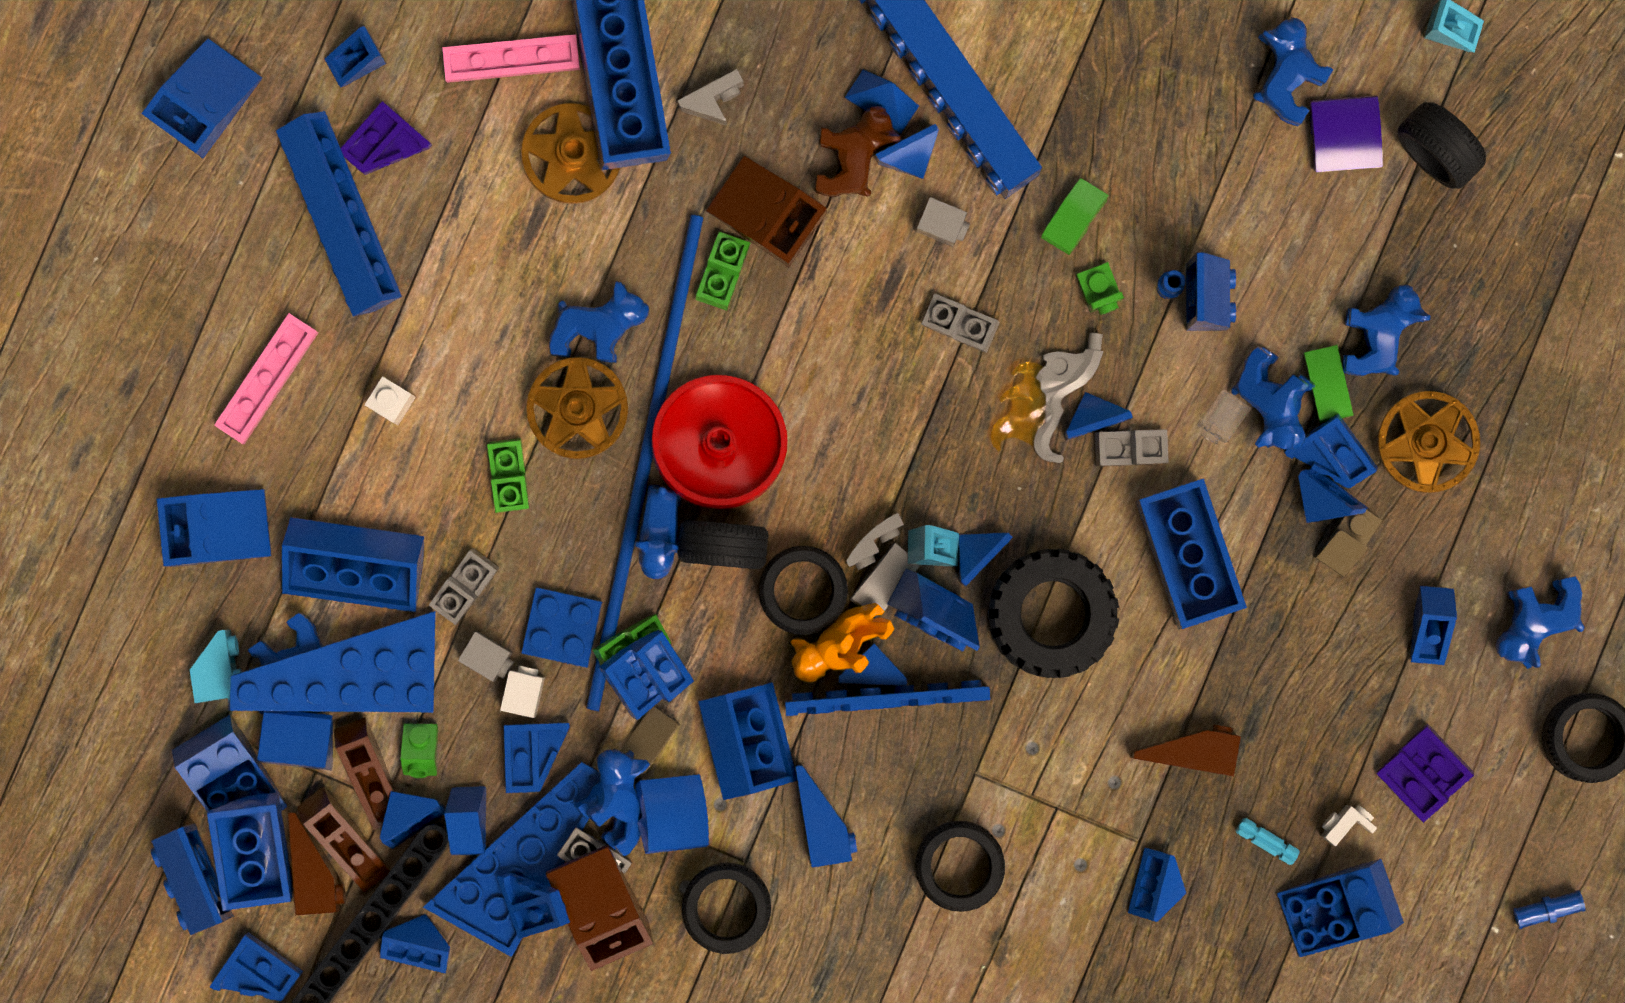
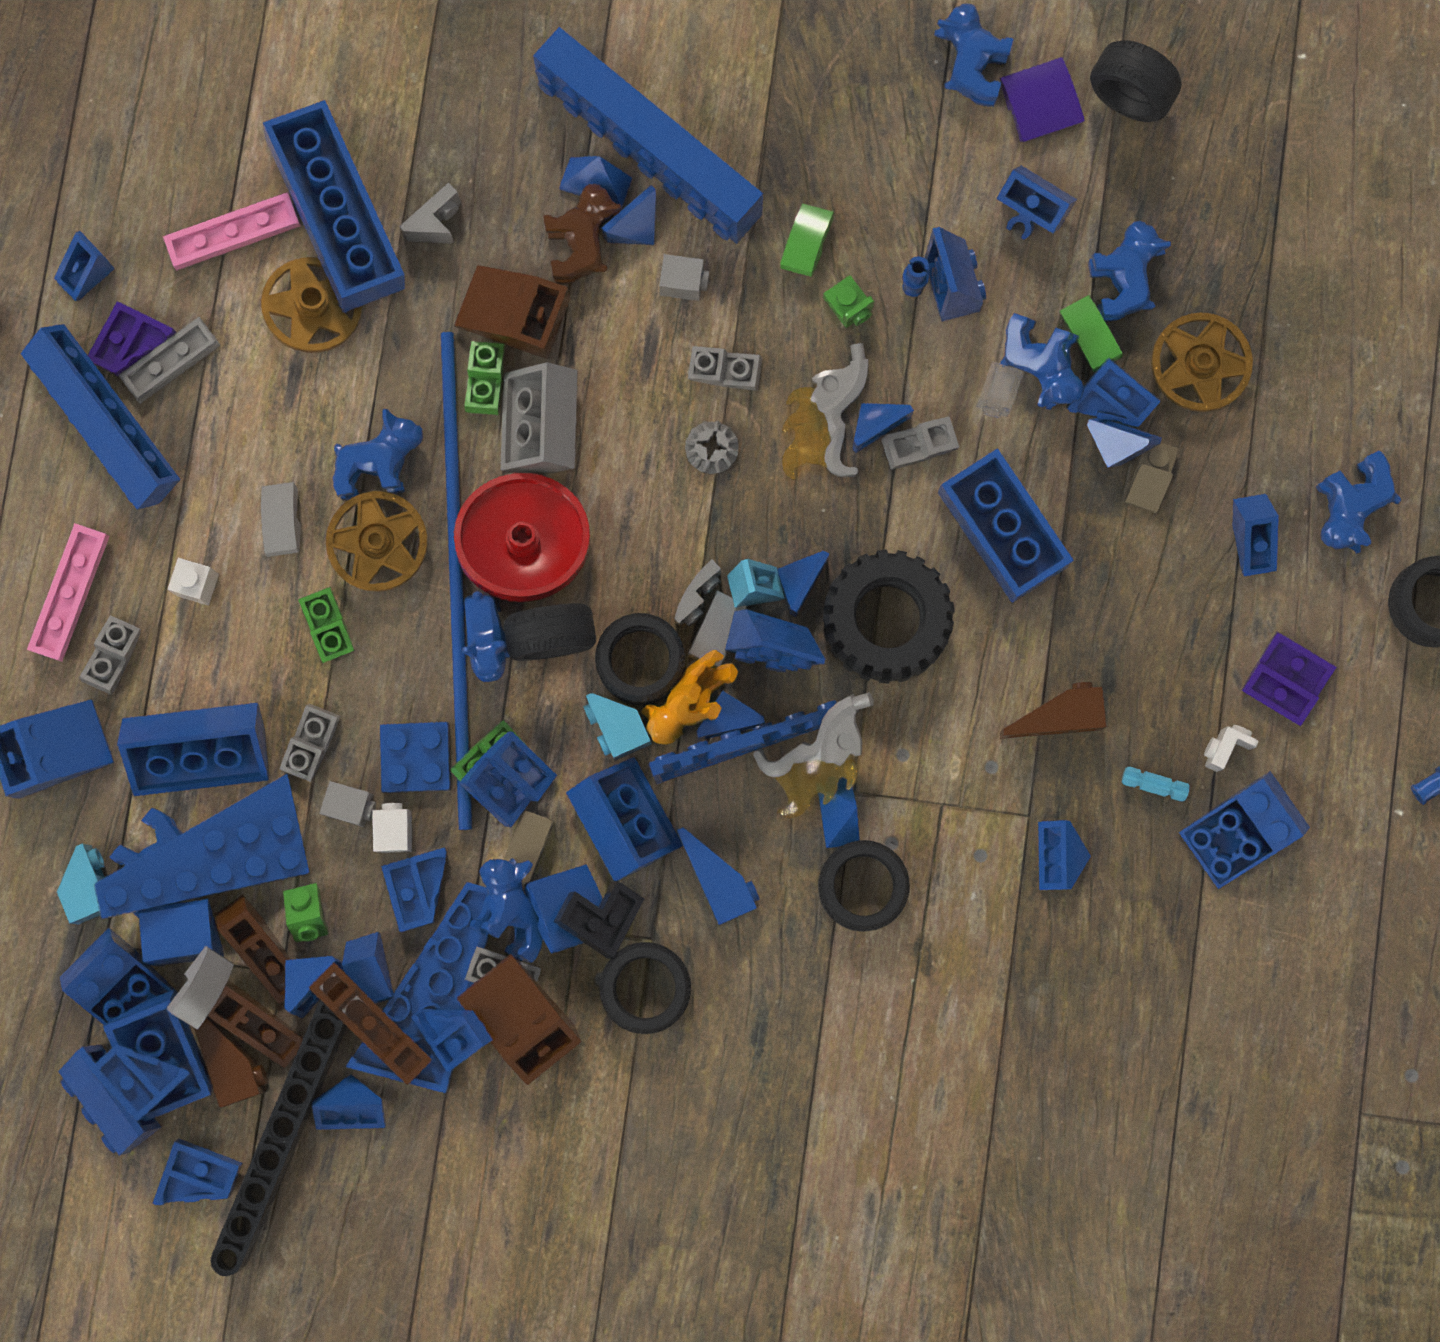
camera: 15 degrees left, 5 degrees down
none -> light grey slope [79,615,141,695]
none -> blue wing [88,1044,190,1122]
none -> light grey tile [118,317,221,404]
none -> light grey slope [167,946,234,1030]
none -> light grey slope [261,482,301,557]
none -> reddish brown slope [308,962,432,1086]
none -> light grey slope [500,362,578,473]
none -> black plate [554,881,644,959]
none -> medium azure slope [583,693,652,760]
none -> light grey gear [685,421,739,474]
none -> piece [753,692,874,818]
none -> blue slope [816,776,860,848]
none -> blue brick [996,165,1077,240]

